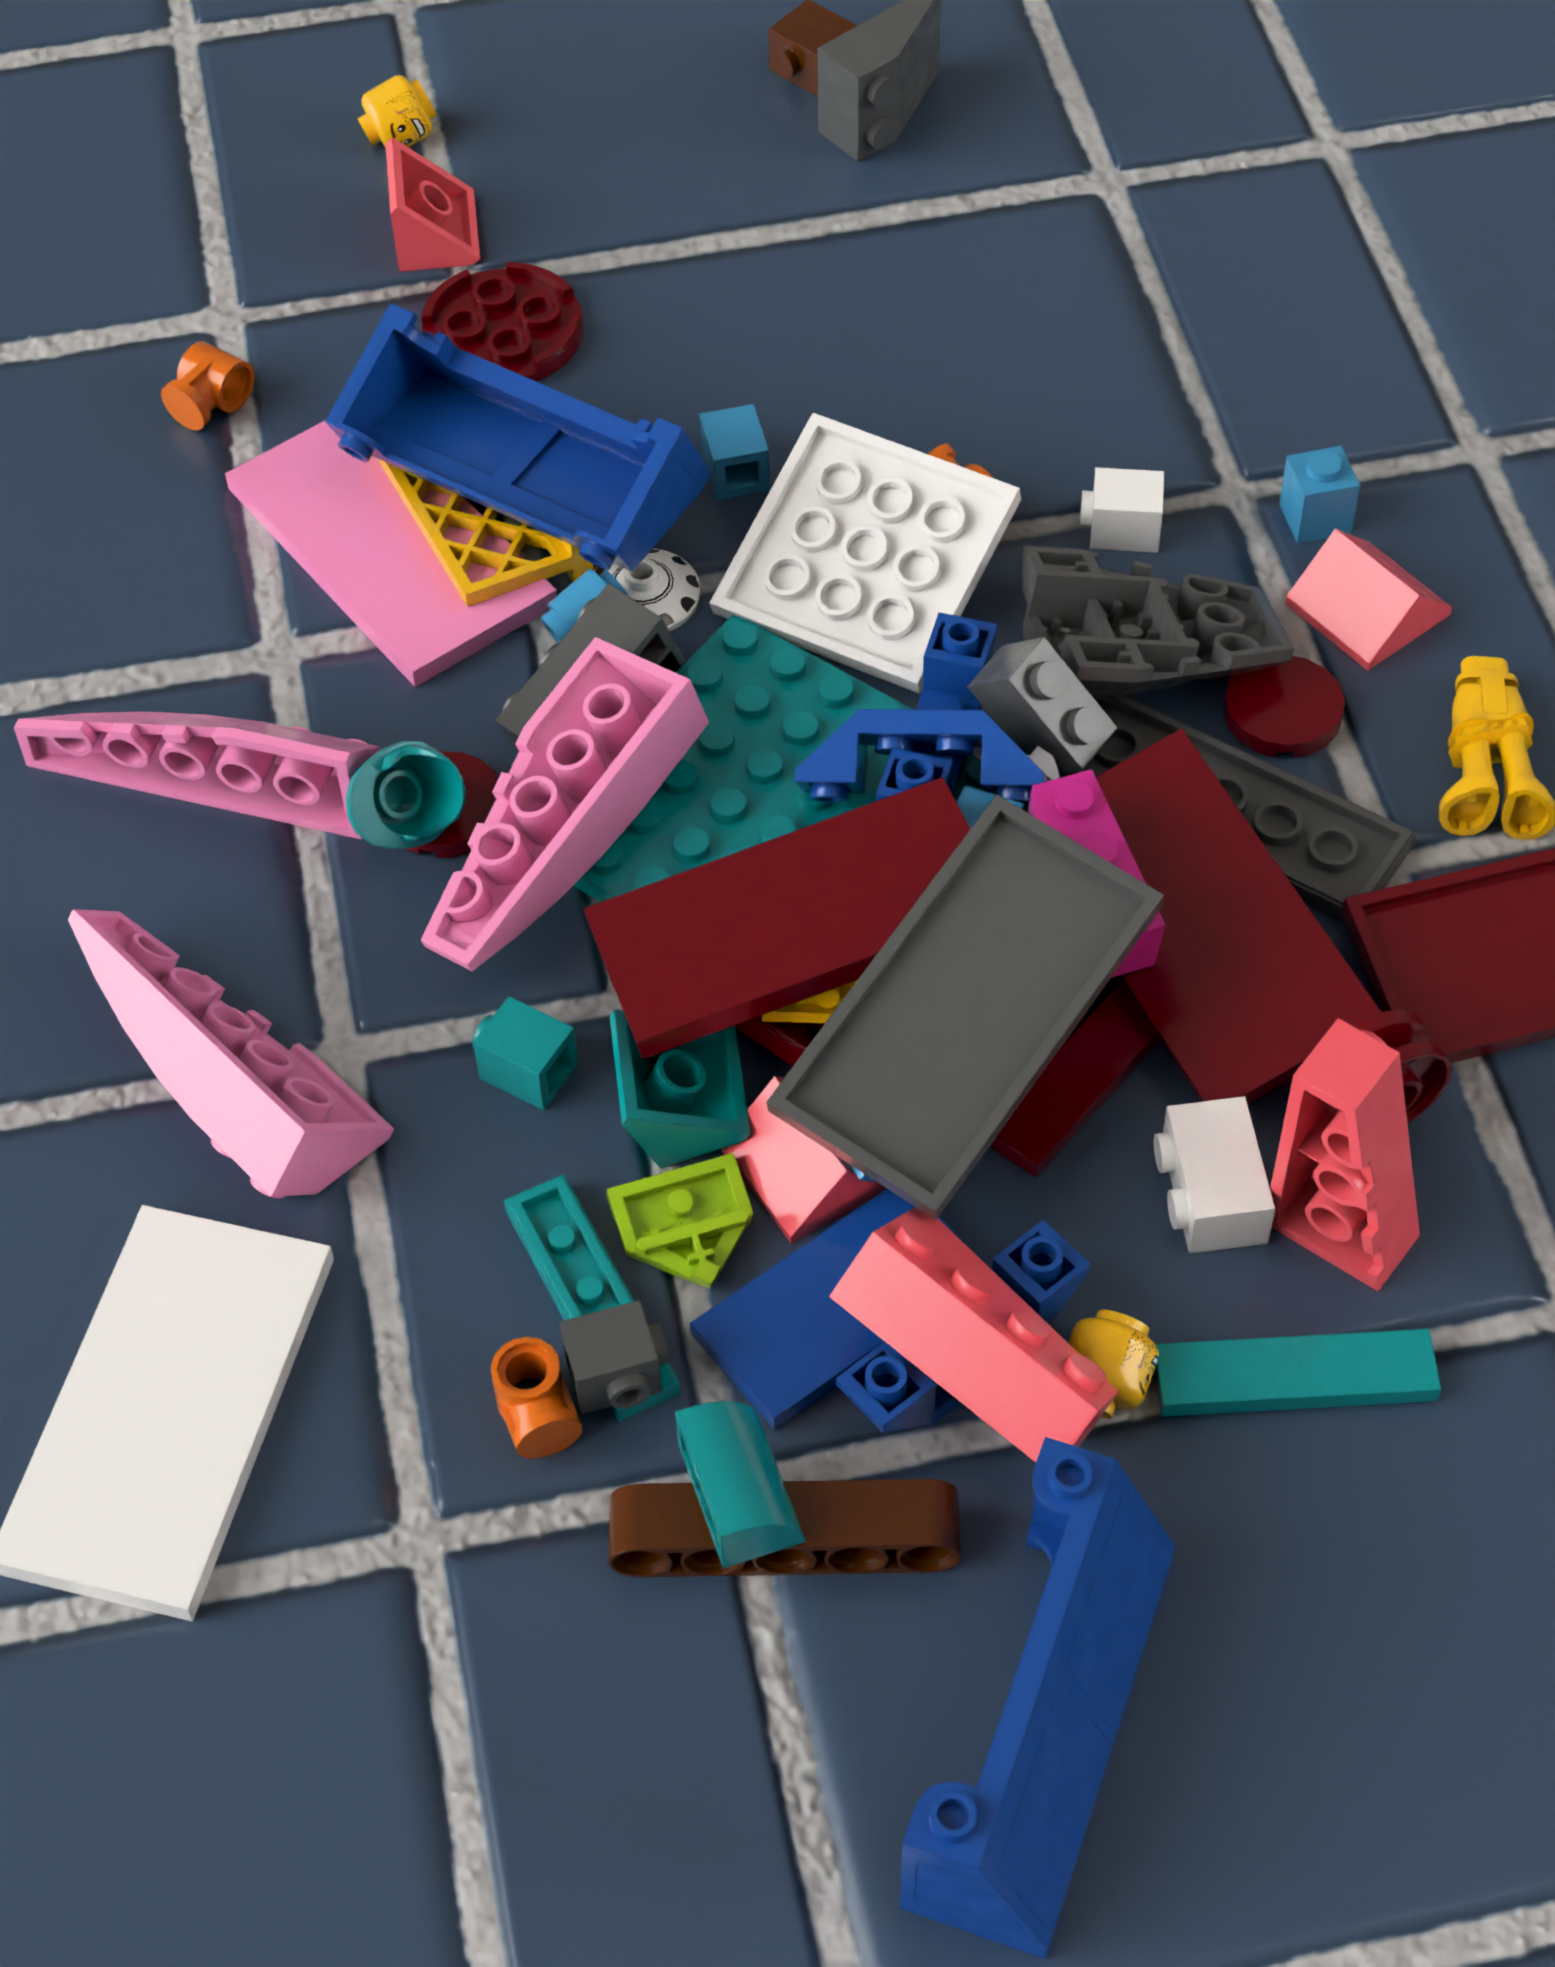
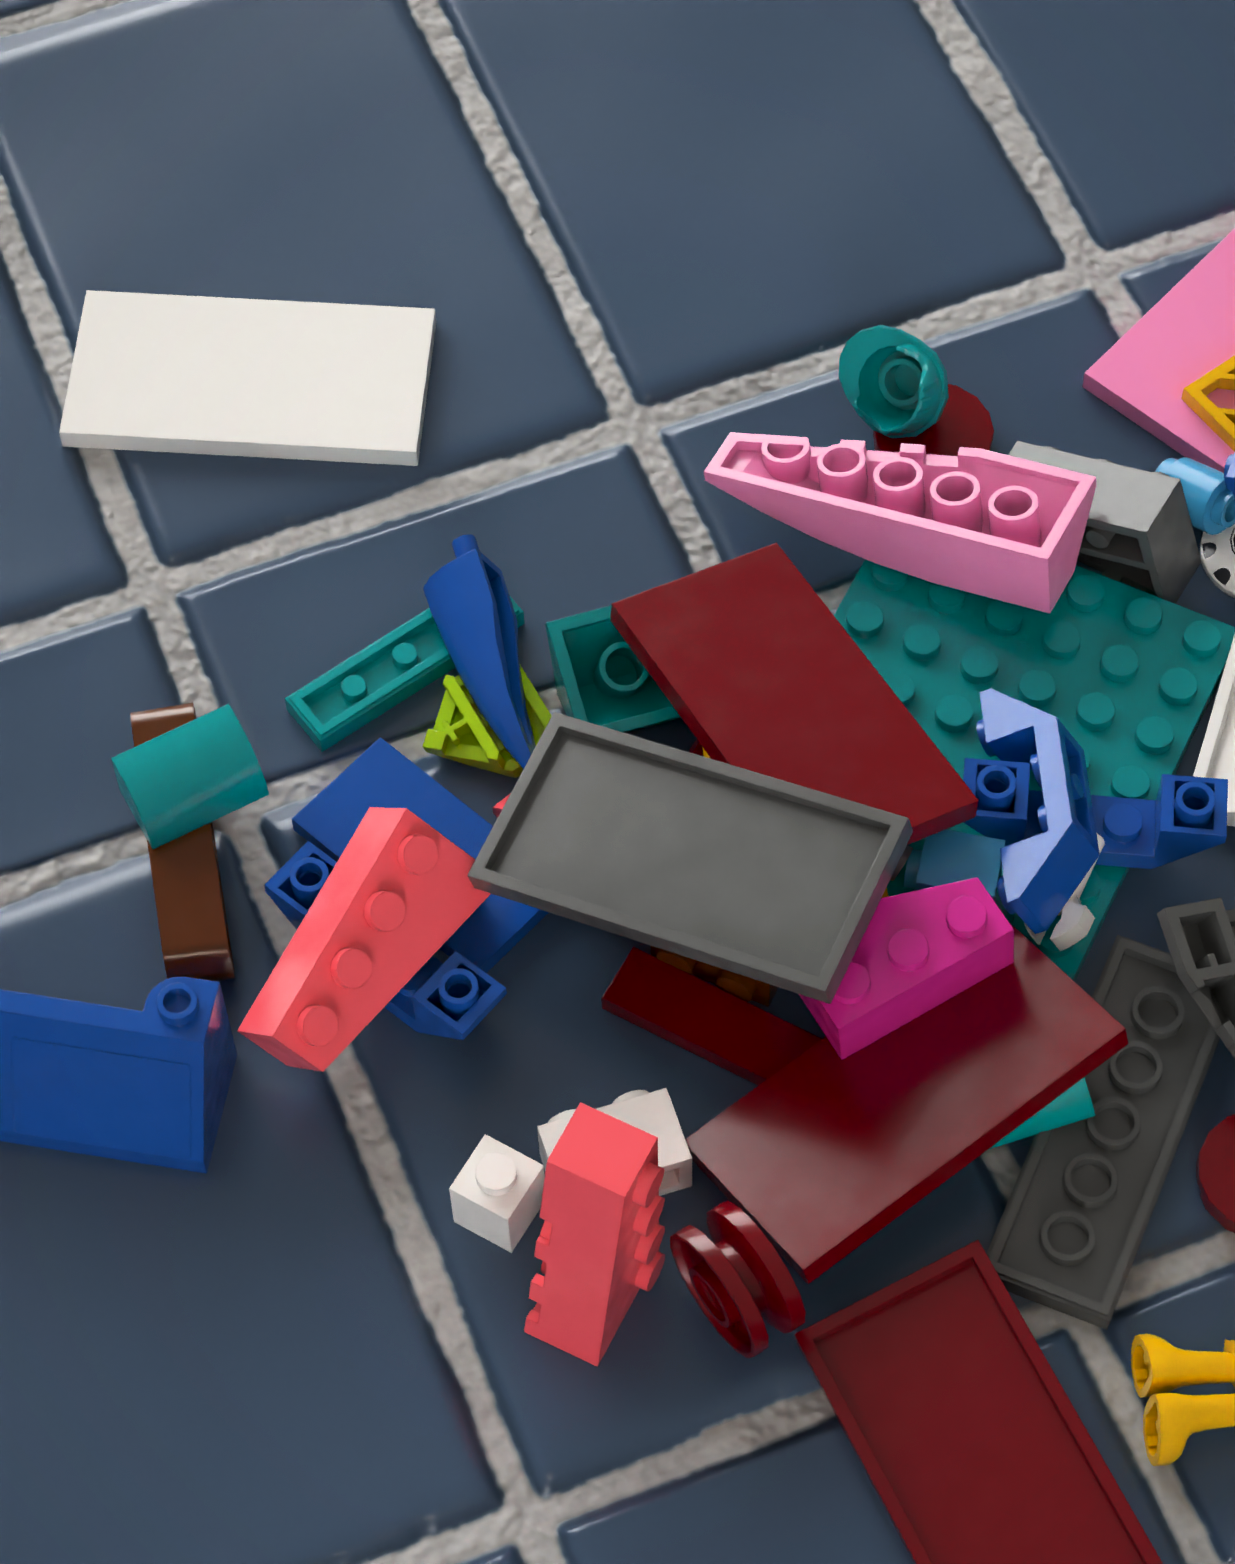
camera: 80 degrees right, 5 degrees up
bright pink wedge [14,712,380,840] -> none
bright pink wedge [68,909,394,1199] -> none
teal brick [472,996,579,1110] -> none
orange piece [490,1337,583,1459] -> none
dark grey brick [559,1300,670,1414] -> none
dark grey brick [967,637,1117,773] -> none
yellow head [1068,1309,1159,1419] -> none
teal tile [1155,1329,1441,1417] -> none
none -> blue piece [423,534,536,769]
none -> white brick [449,1134,545,1253]

